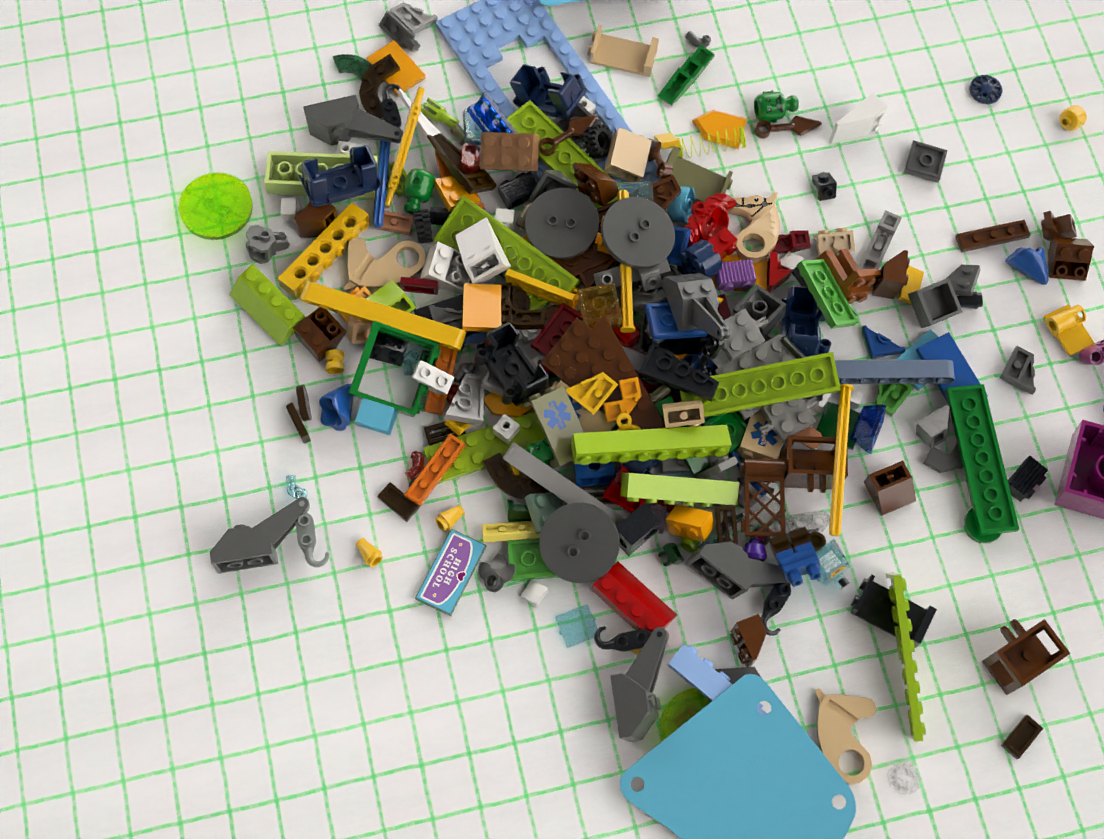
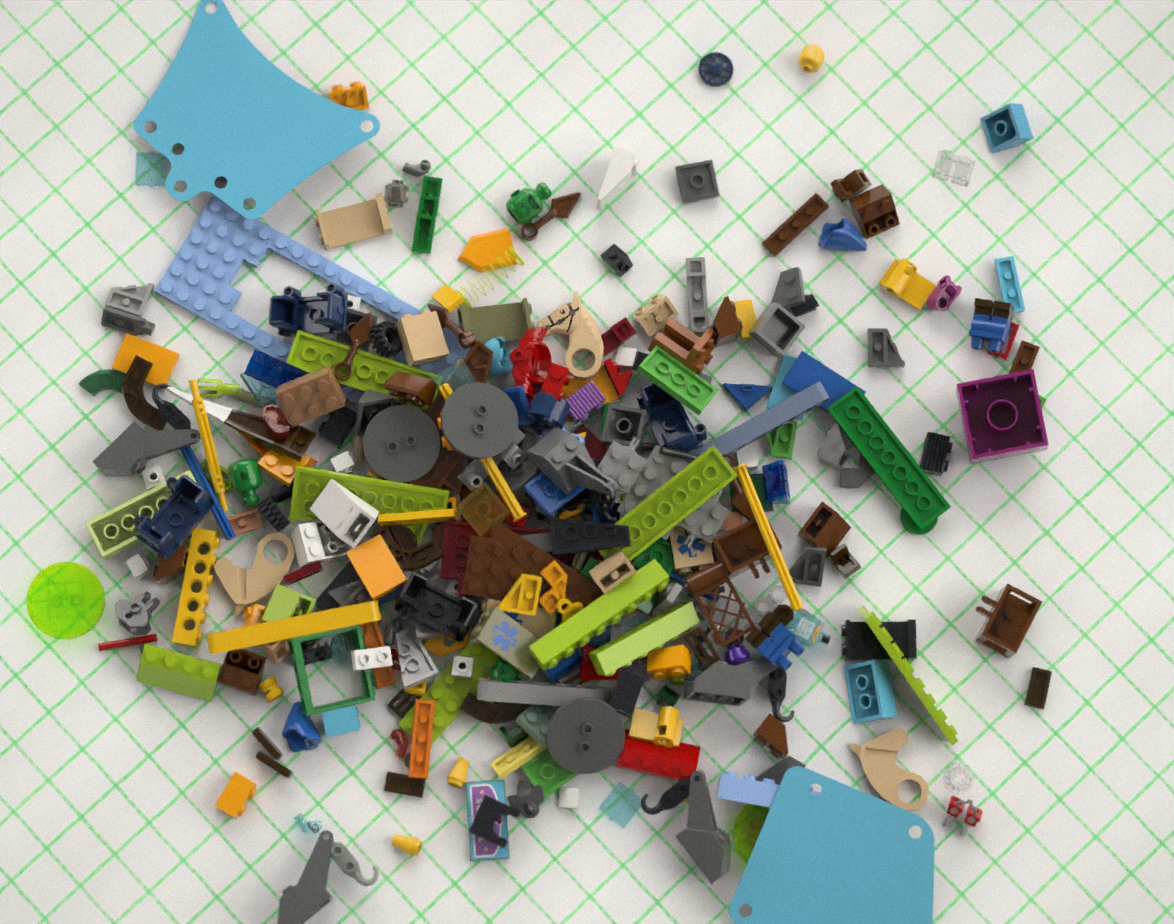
camera: 30 degrees left, 10 degrees up
none -> red bar [98,634,158,651]
none -> light orange brick [214,772,257,819]
none -> clear smoke head [384,179,409,207]
none -> black piece [469,795,521,849]
none -> yellow piece [629,706,684,748]
none -> reddish brown piece [722,454,755,521]
none -> dark grey wing [789,546,827,587]
none -> dark brown bracket [830,544,861,579]
none -> medium azure slope [844,659,898,724]
none -> piece [942,796,983,837]

